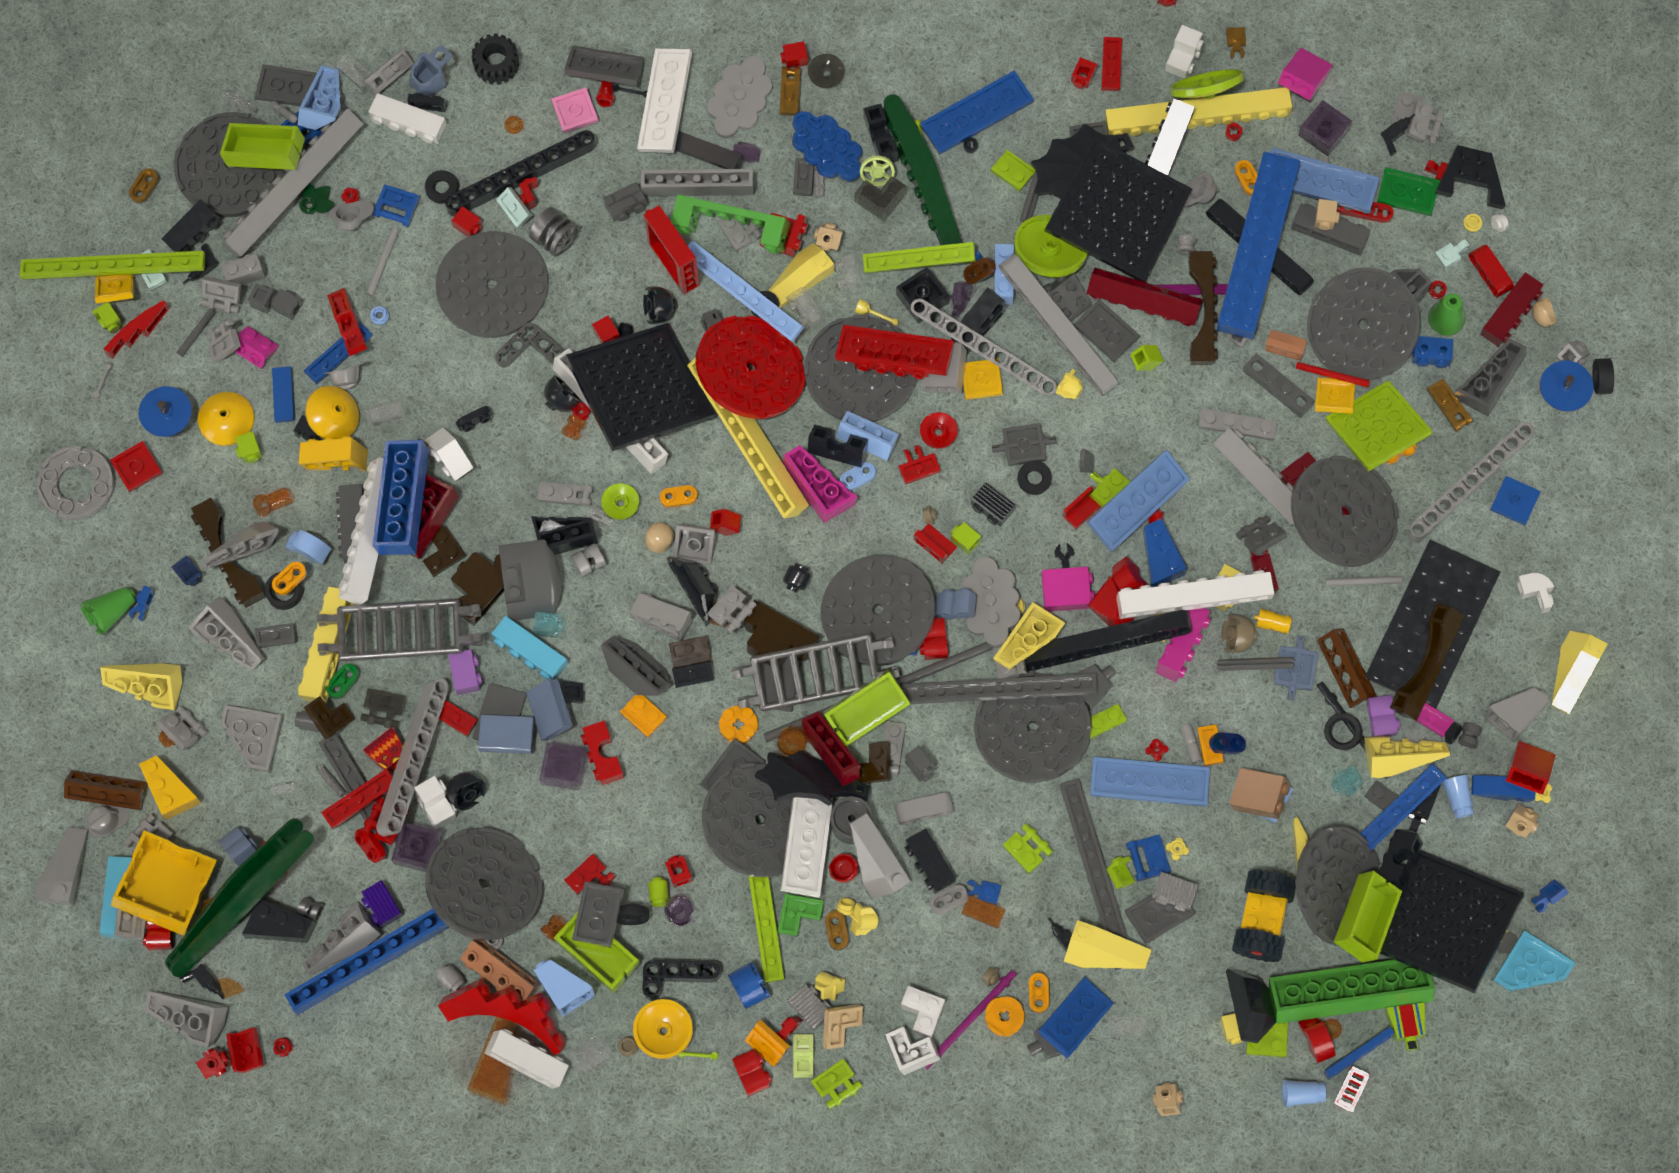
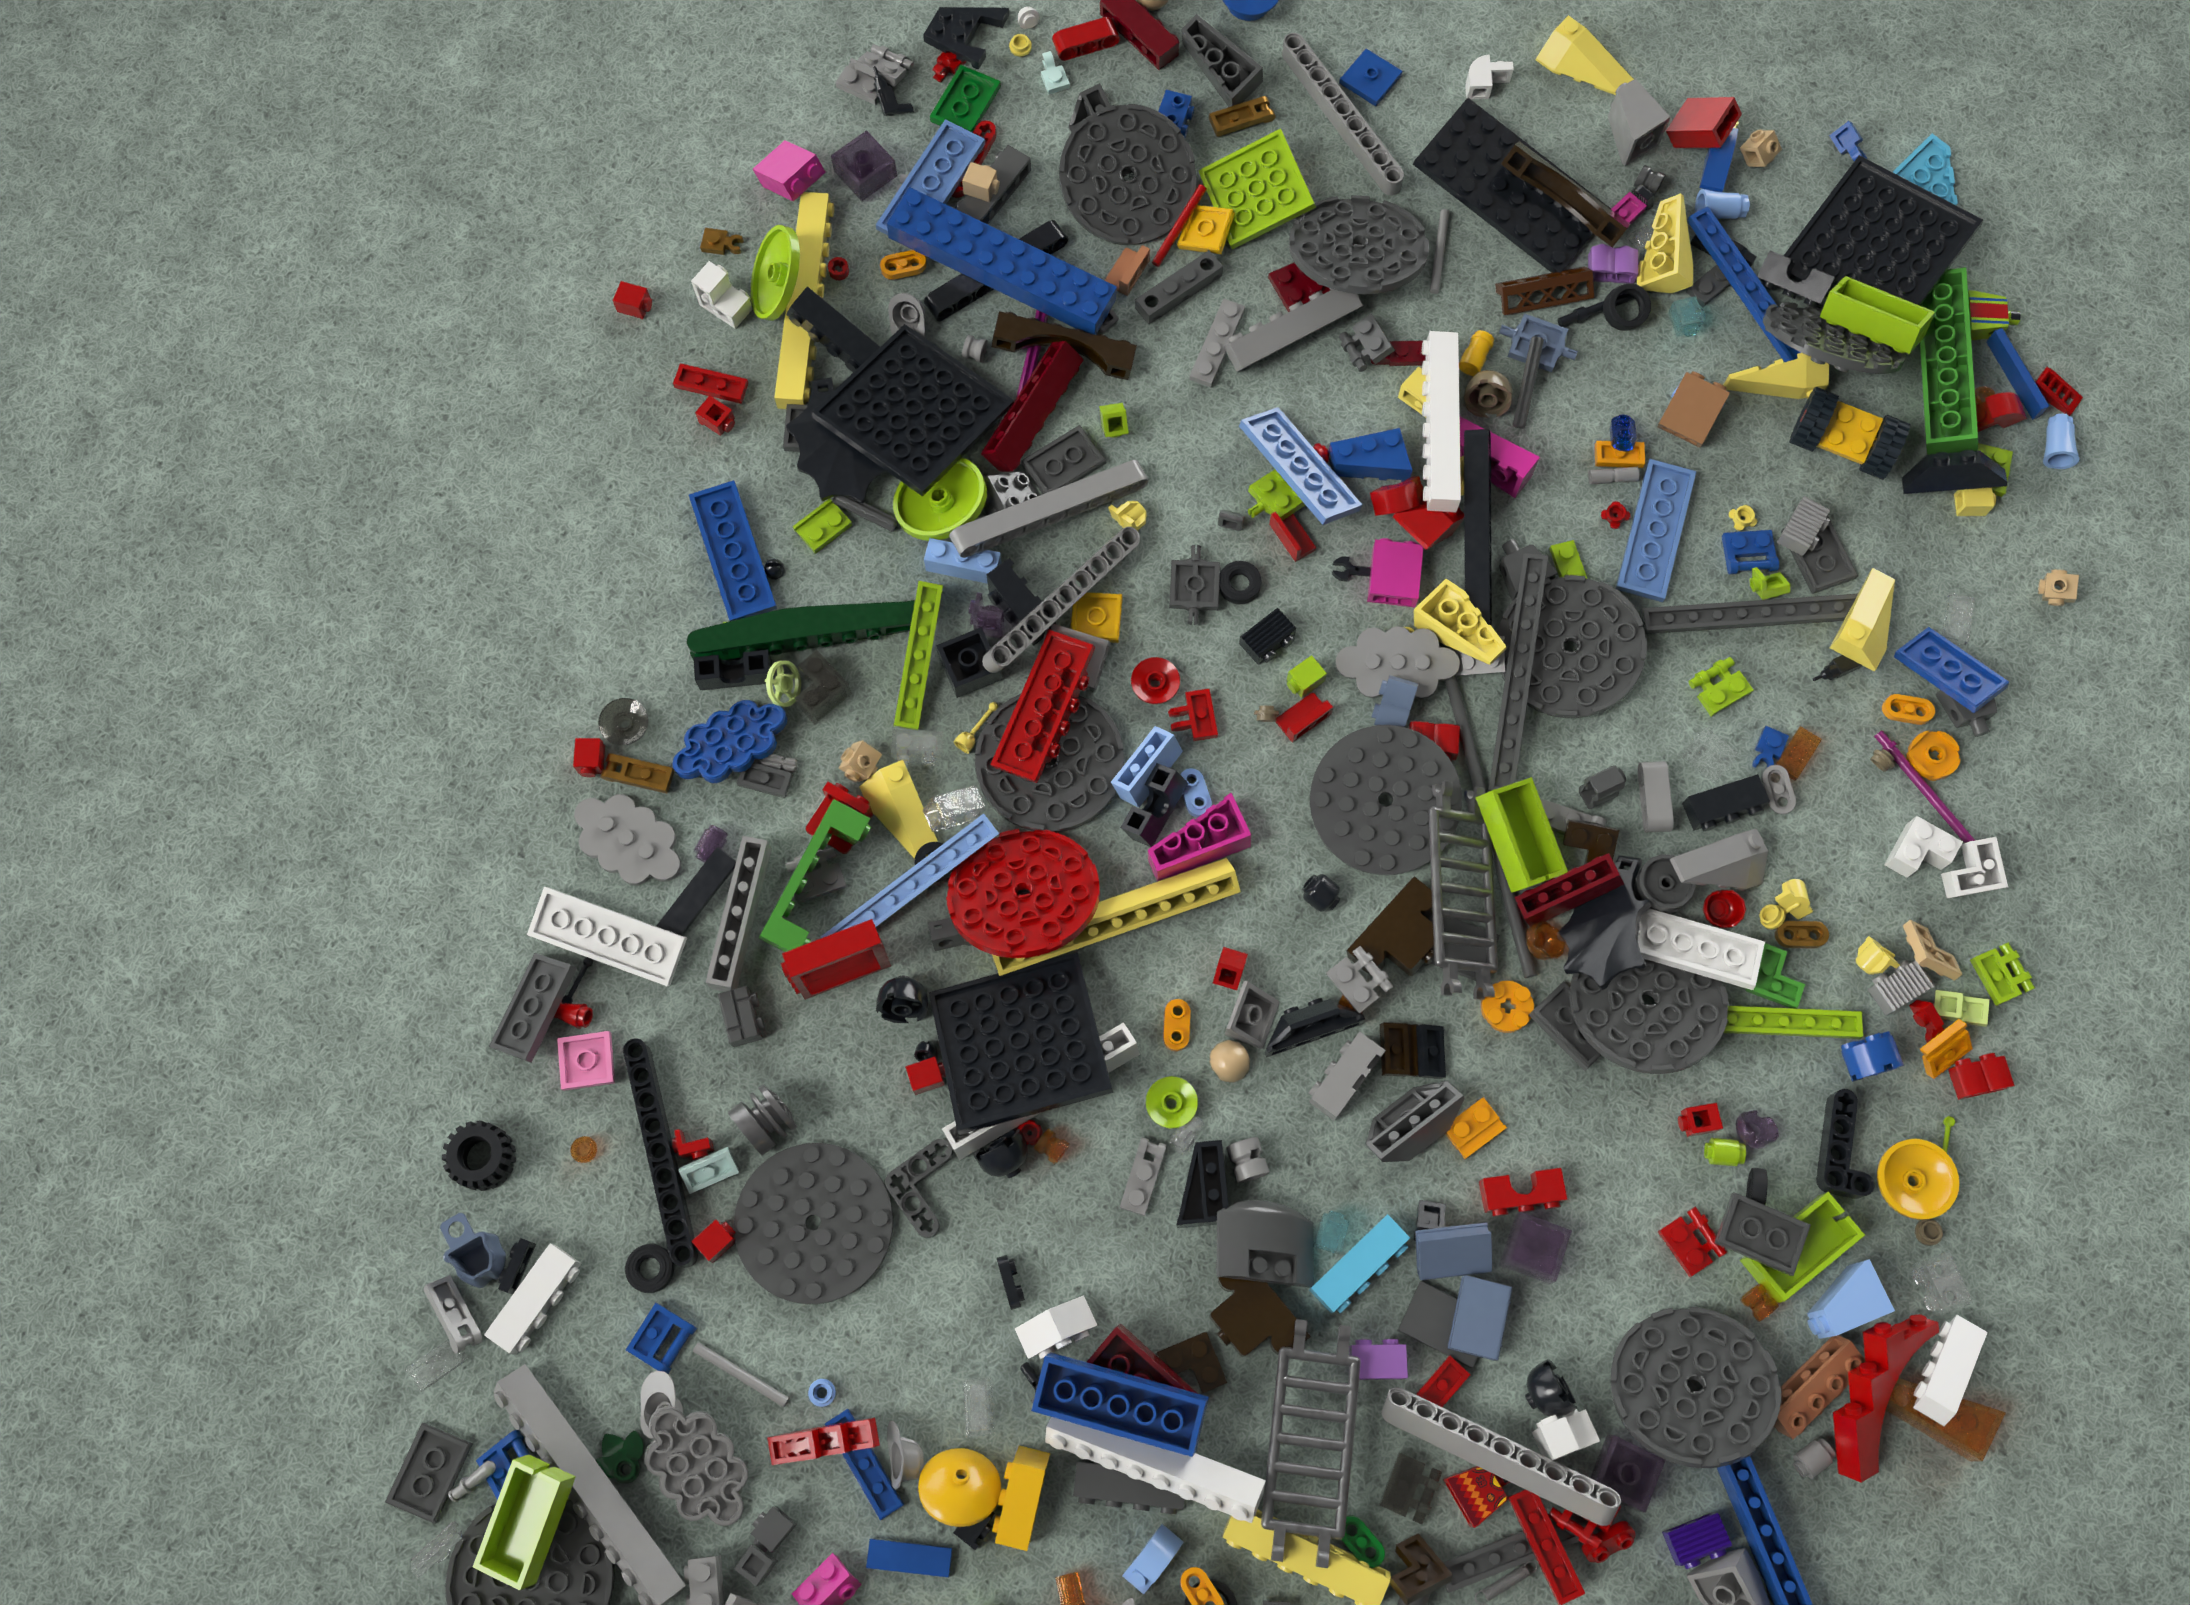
camera: 80 degrees left, 0 degrees up
light blue wedge [298,65,340,130] -> none
red plate [341,187,359,204] -> none
reddish brown plate [963,257,996,284] -> none
bright green cone [1428,293,1466,336] -> none
none -> light grey plate [644,1406,748,1526]

